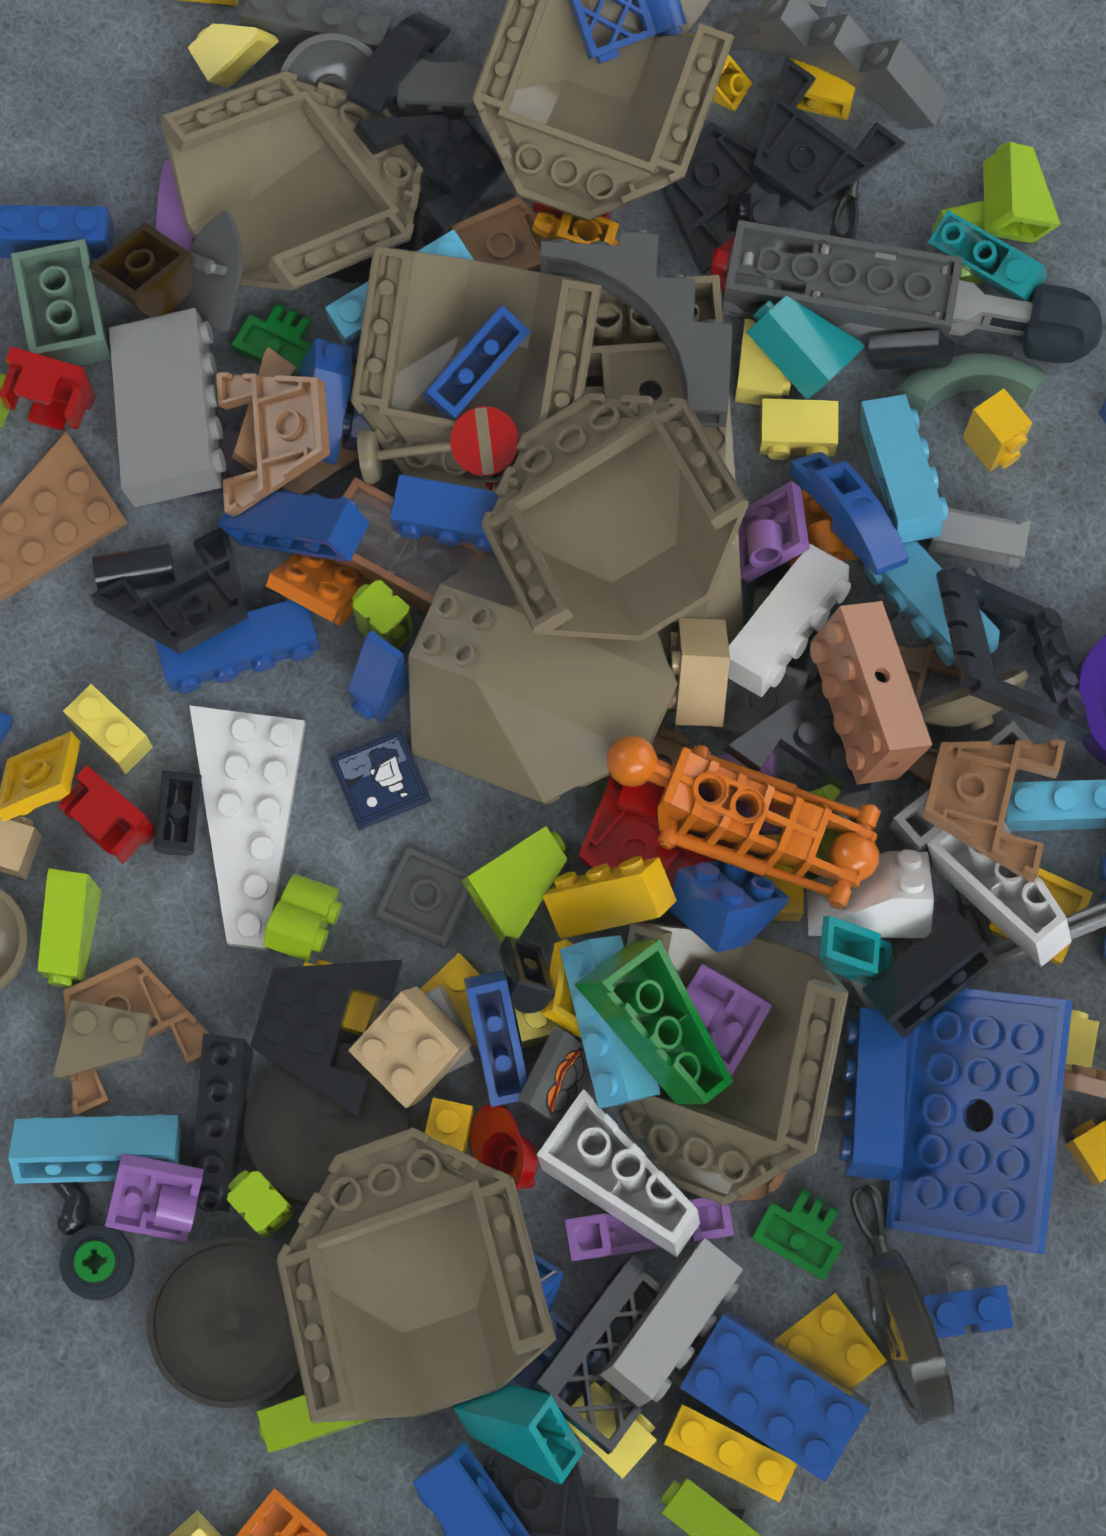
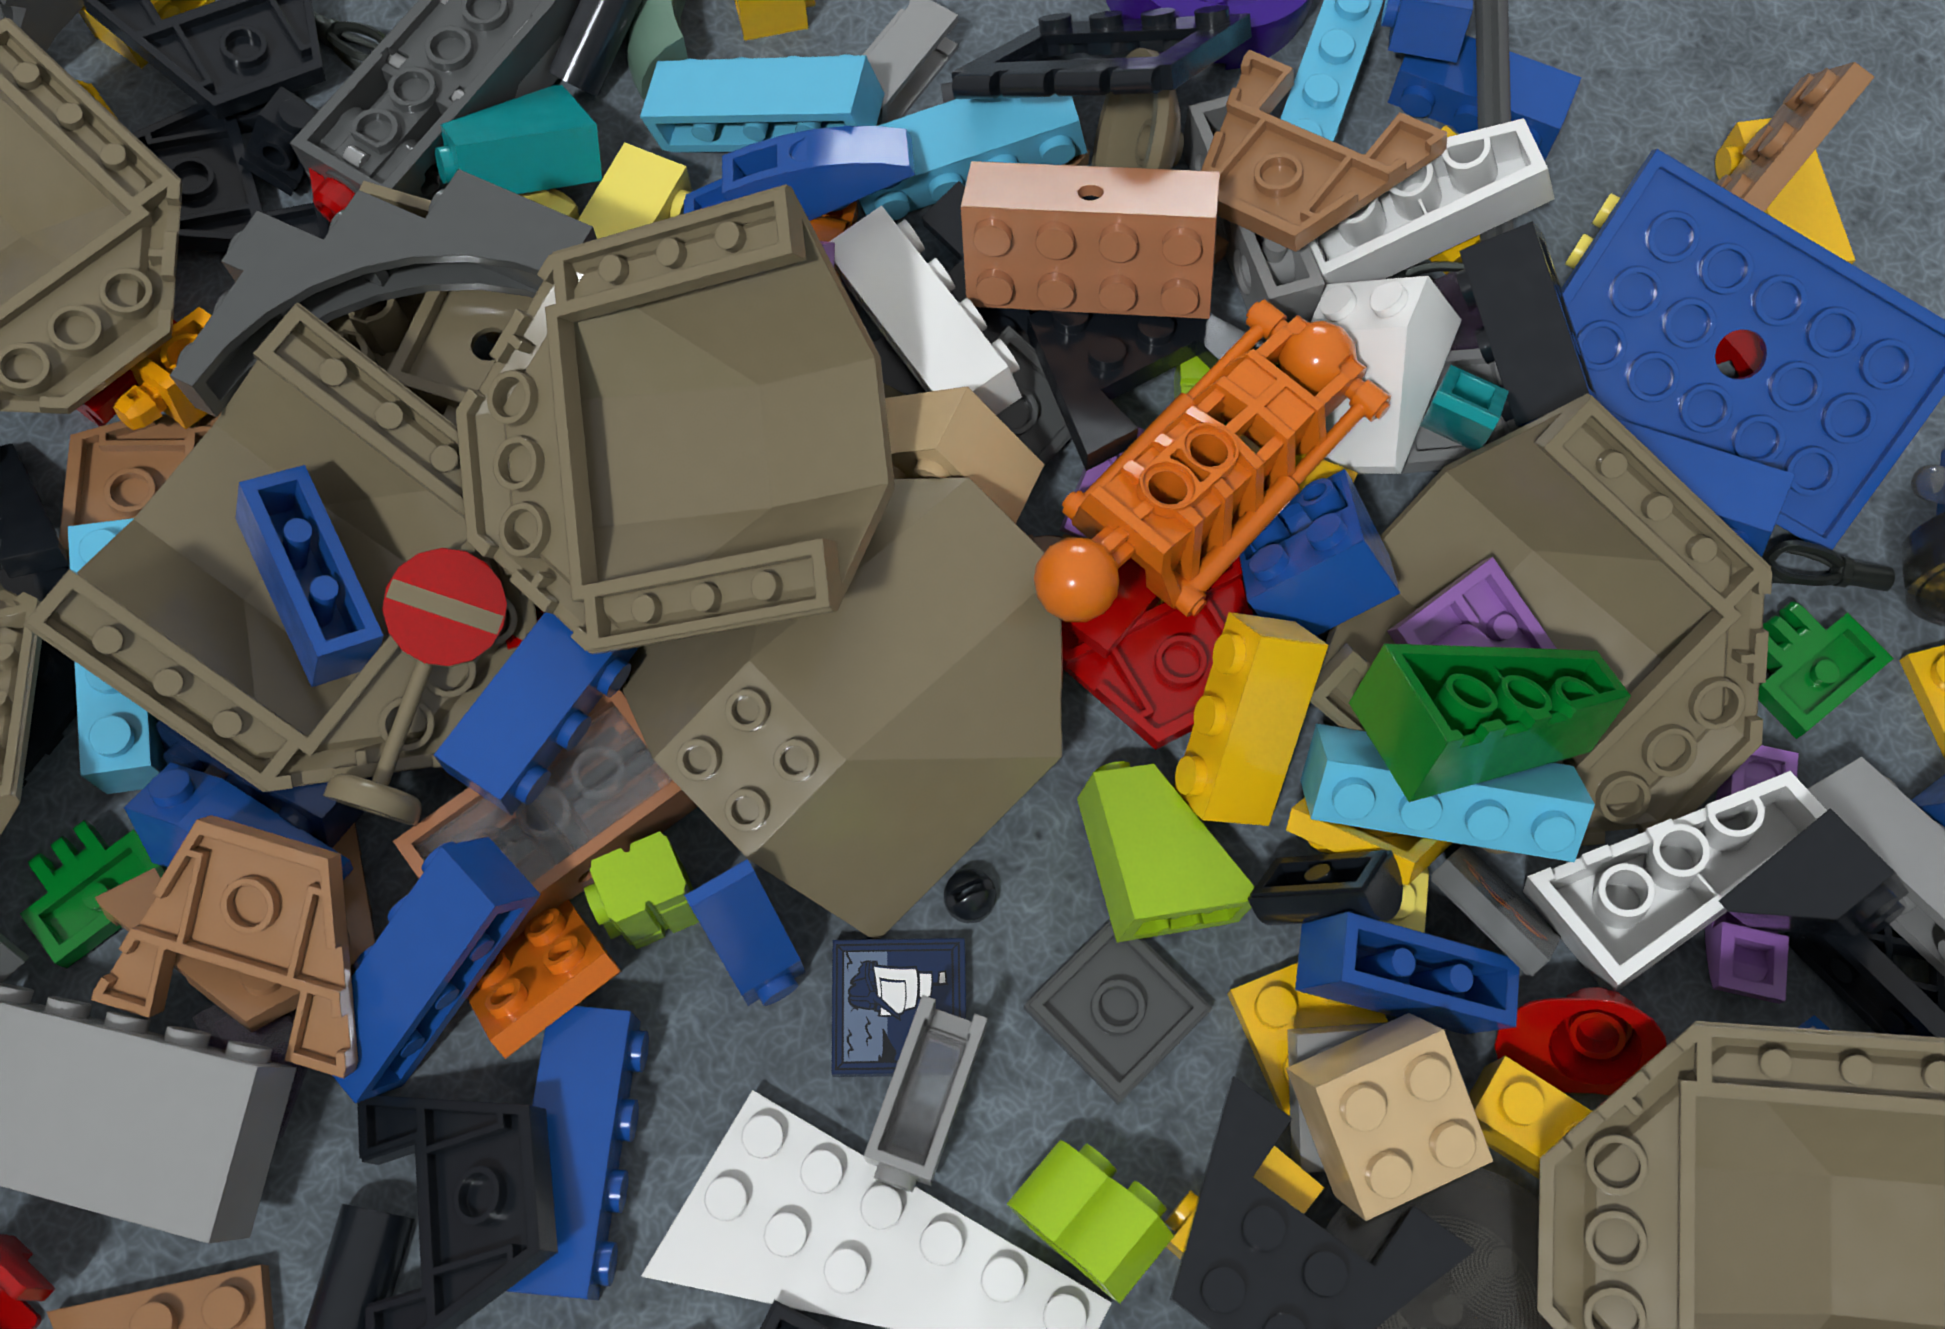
camera: 70 degrees left, 5 degrees down
none -> window [864,995,988,1192]
none -> black hinge [944,869,996,923]
none -> black slope [1719,808,1909,937]

